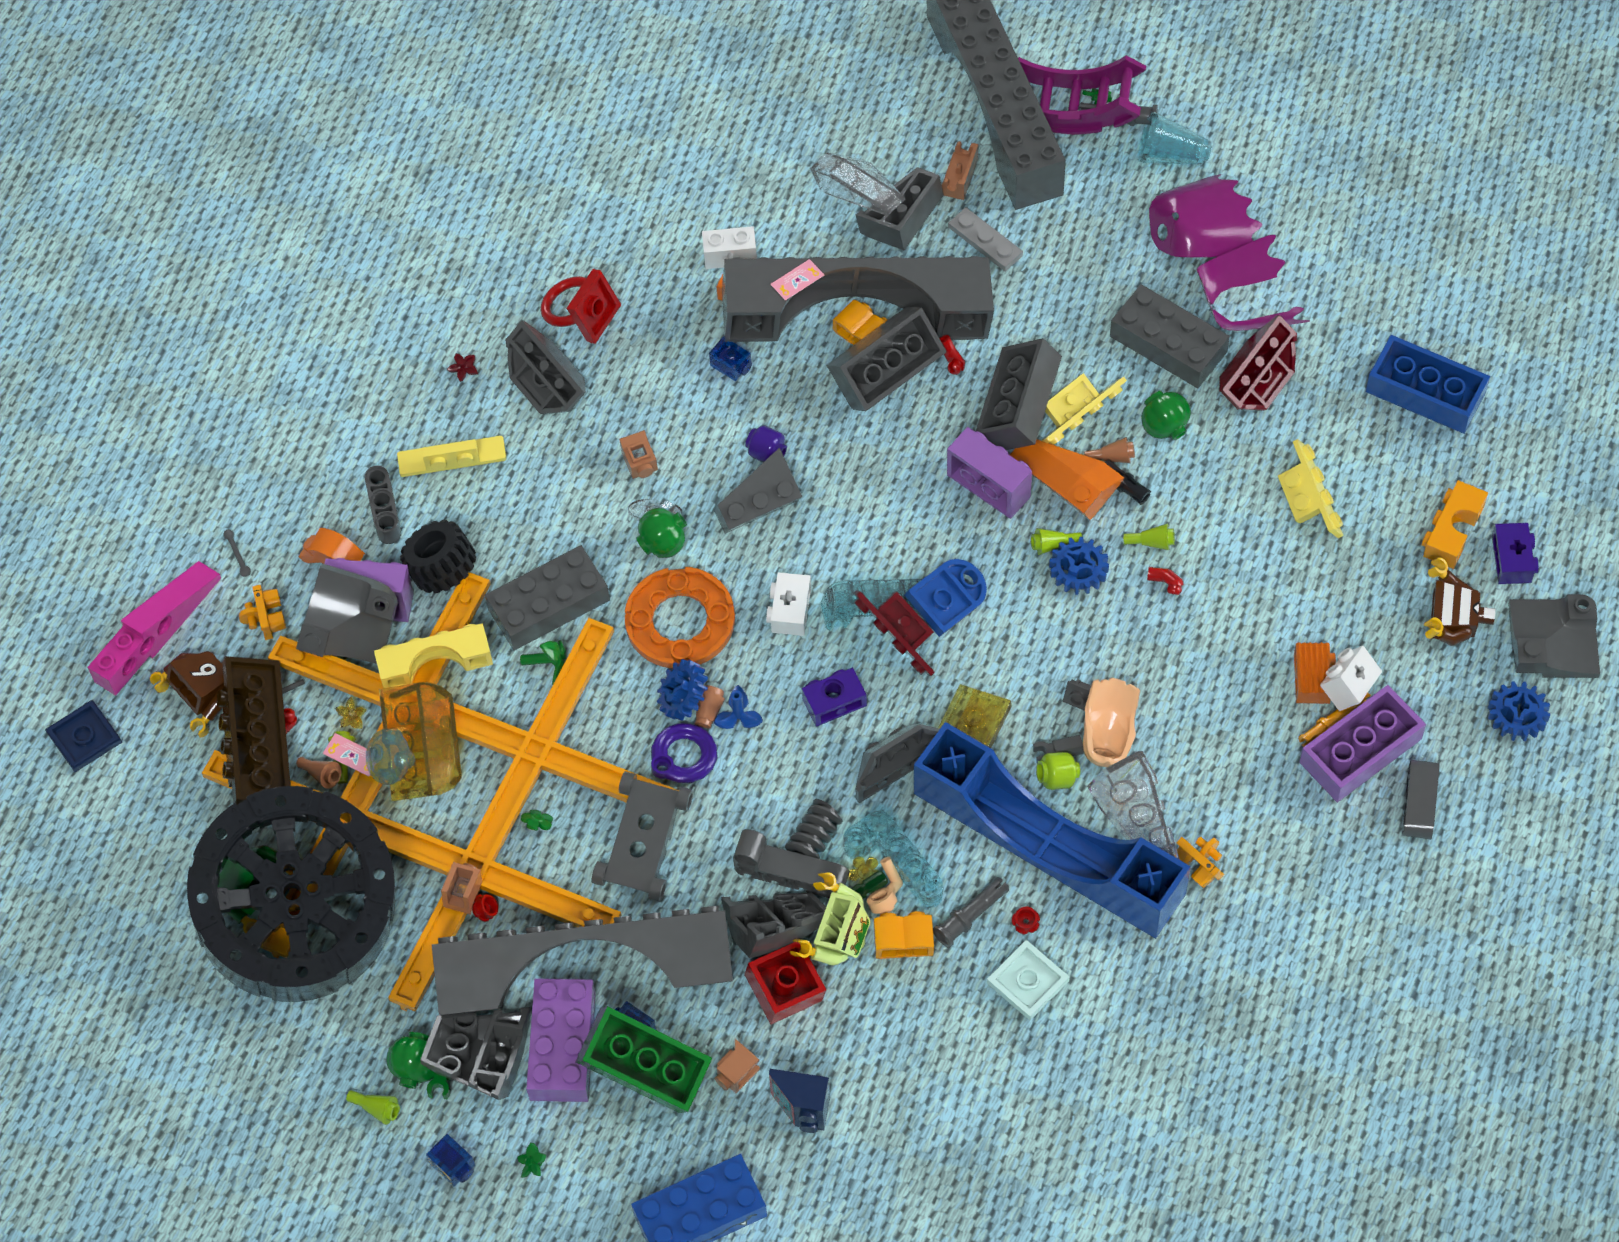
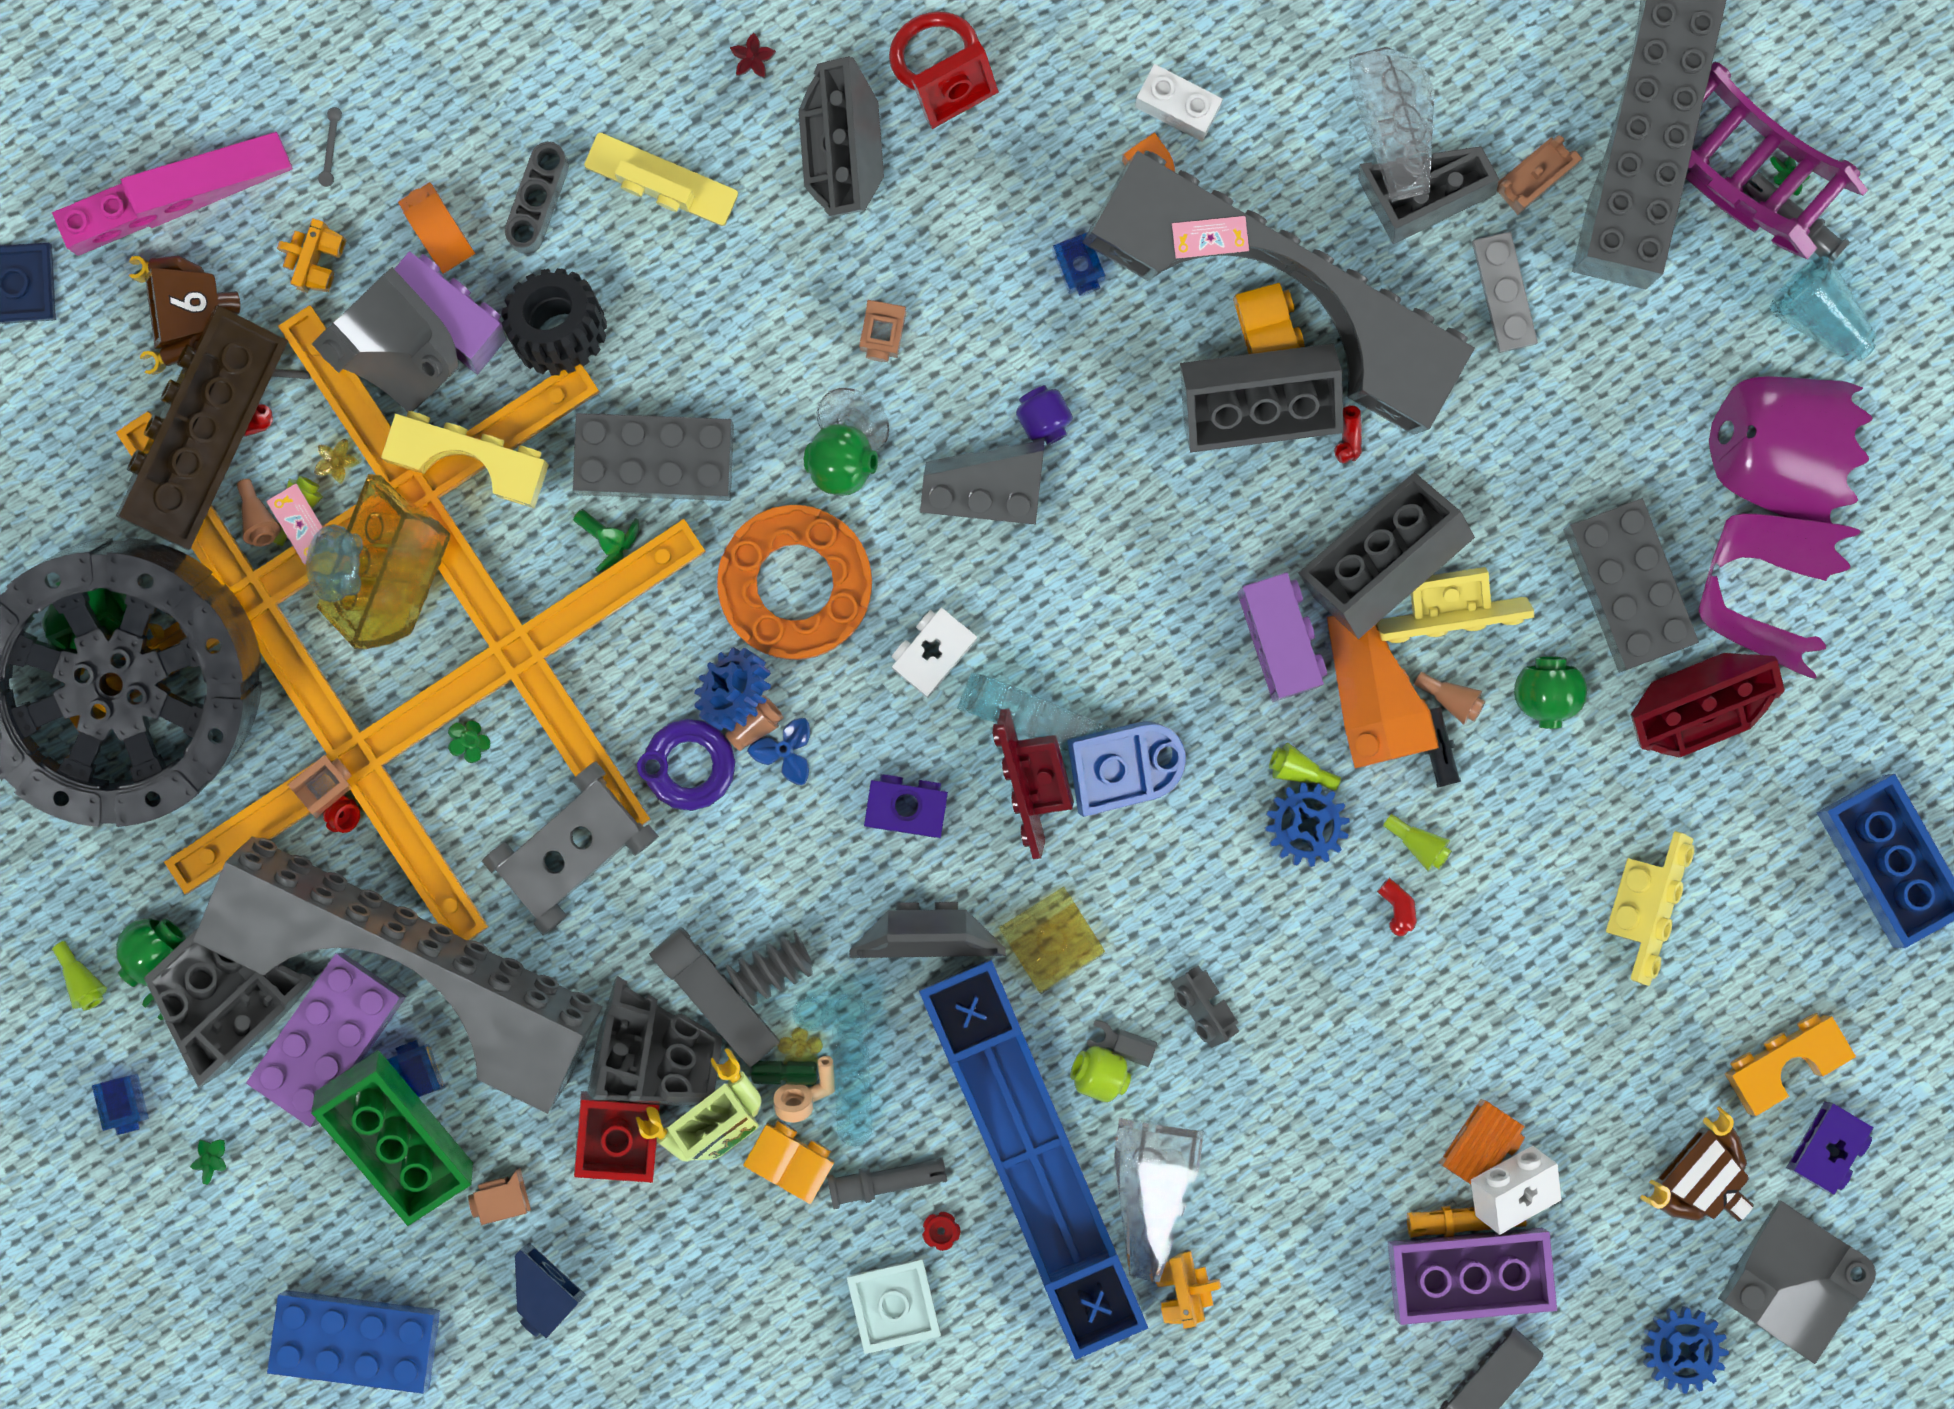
camera: 25 degrees right, 25 degrees up
light nougat hair [1083,678,1140,768] -> none

